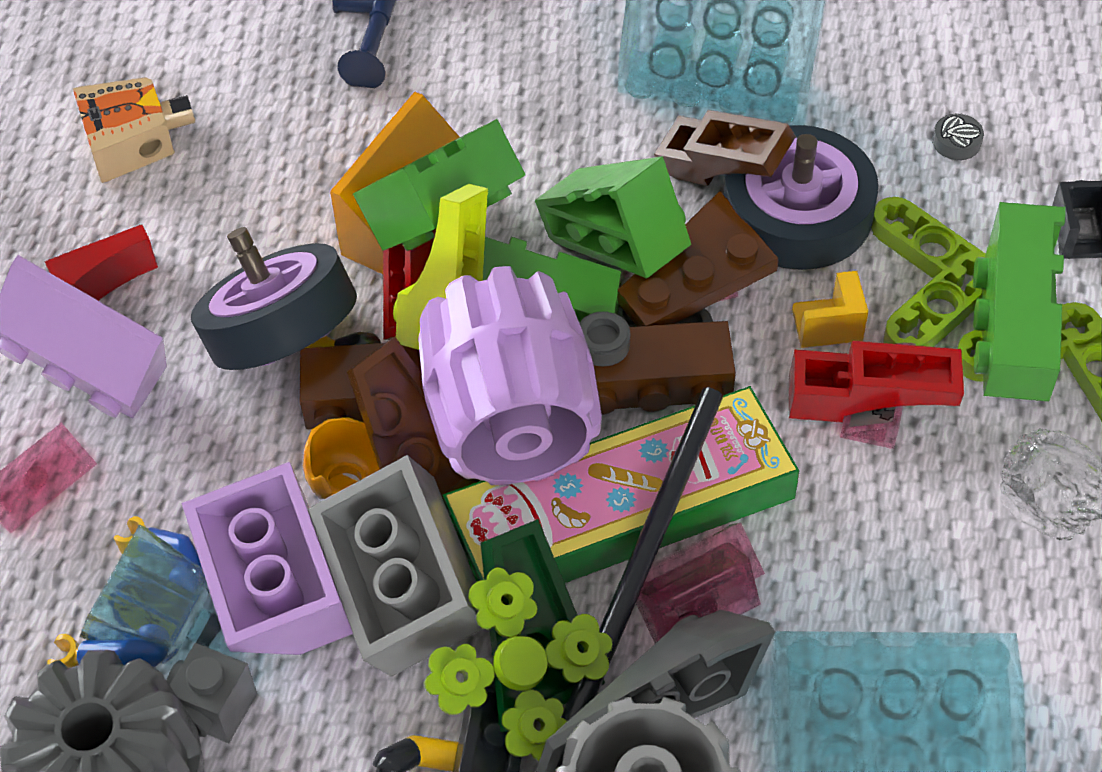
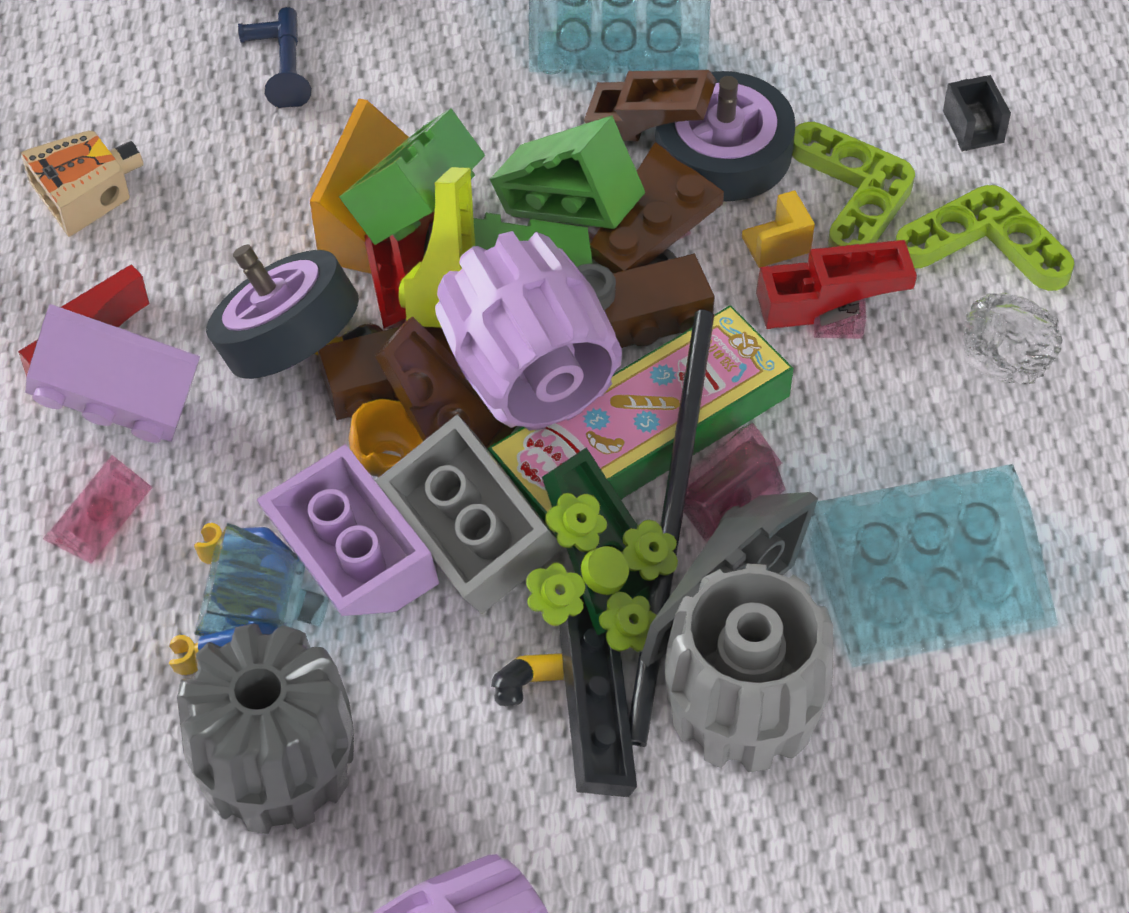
camera: 15 degrees left, 0 degrees up
dark grey brick [166,643,257,743] -> none
tile [932,114,984,160] -> none
bright green wedge [973,202,1066,402] -> none

